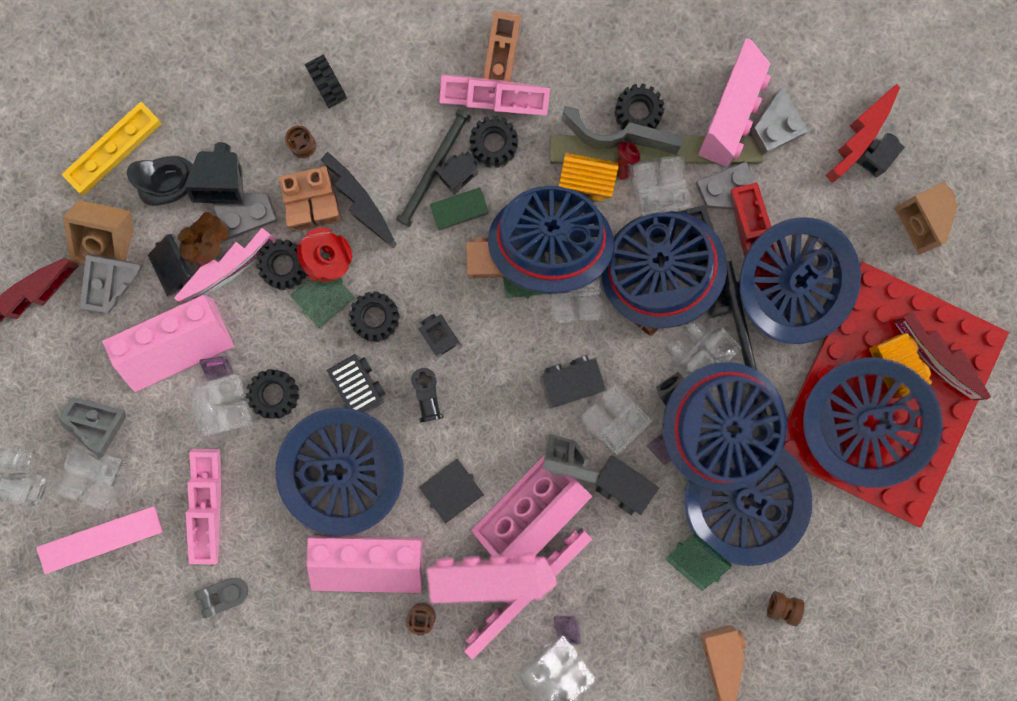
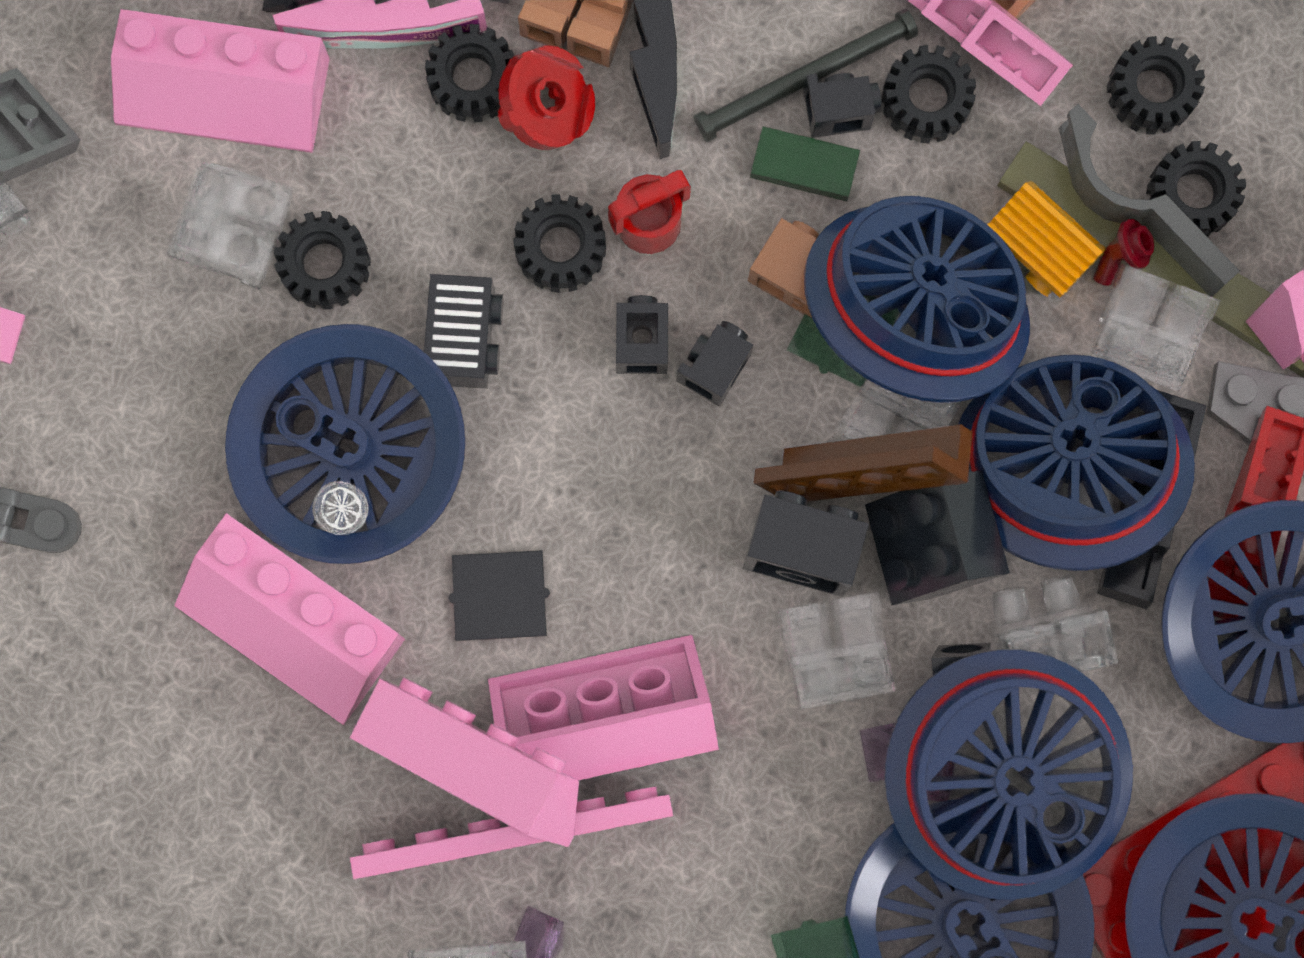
camera: 35 degrees right, 5 degrees down
bright pink slope [186,449,221,565] -> none
clear purple slope [199,356,235,381] -> none
clear green piece [290,278,355,329] -> none
reddish brown wheel [406,602,436,636] -> none
black connector [411,368,444,423] -> none
flat silver wing [542,434,599,483] -> none
black brick [593,455,659,516] -> none
black bar [724,260,768,418] -> none
none -> clear tile [312,481,368,535]
none -> red piece [608,170,691,254]
none -> black brick [676,321,753,407]
none -> reddish brown fence [753,424,972,502]
none -> black brick [865,471,1010,606]
none -> black tyre [1107,36,1205,135]

